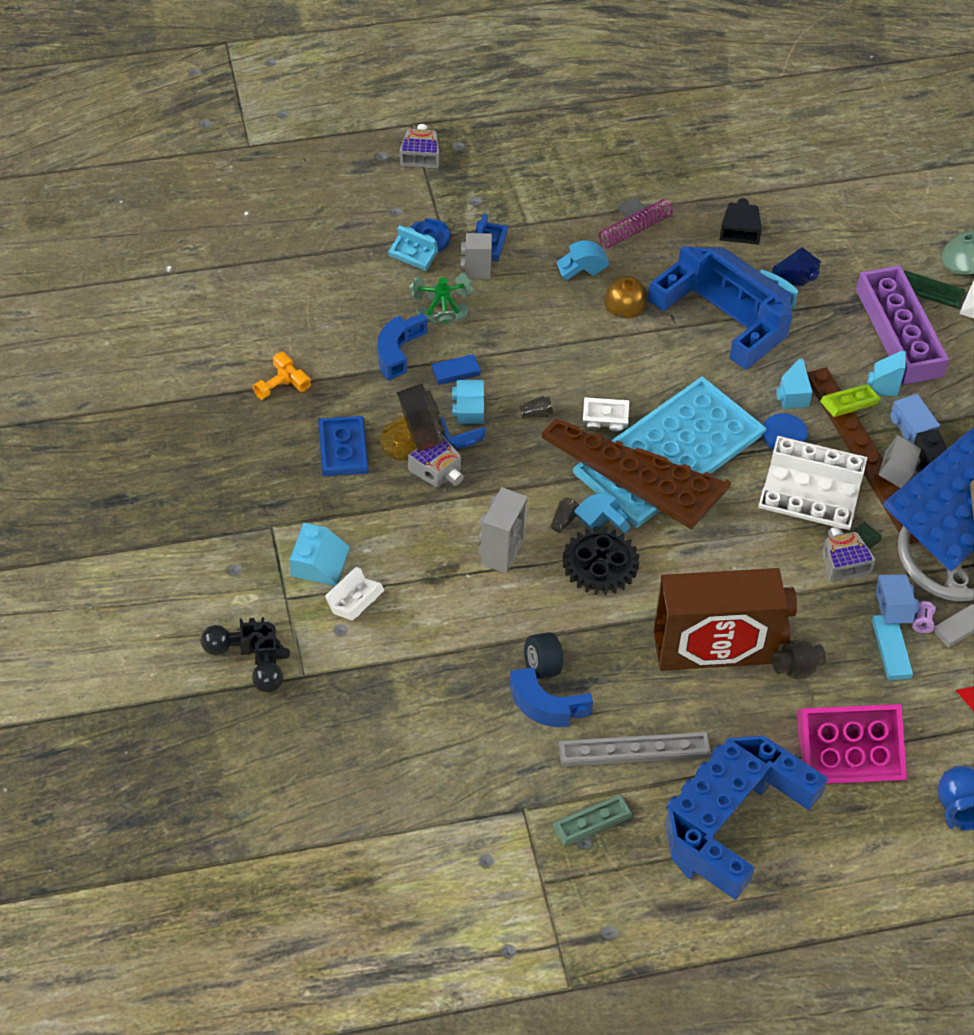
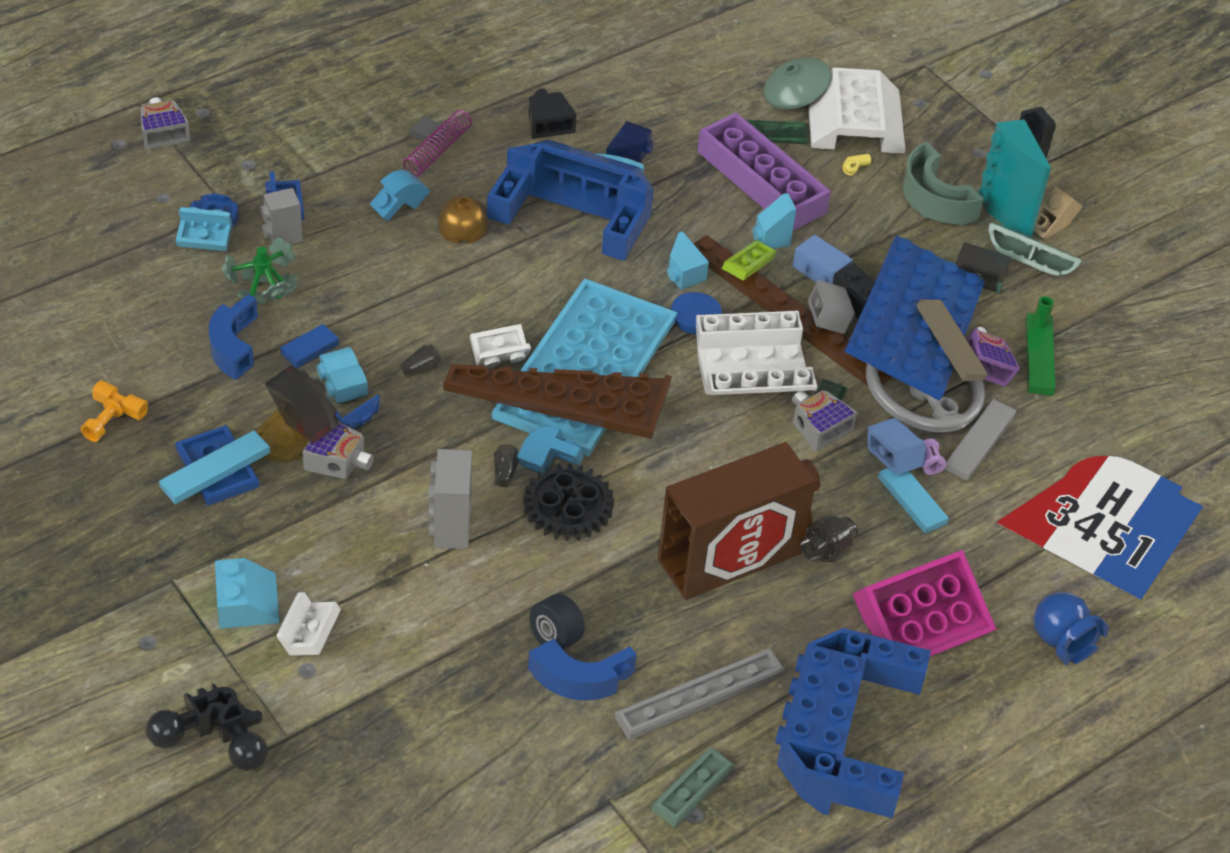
camera: 25 degrees left, 5 degrees down
none -> medium azure tile [159,430,270,504]

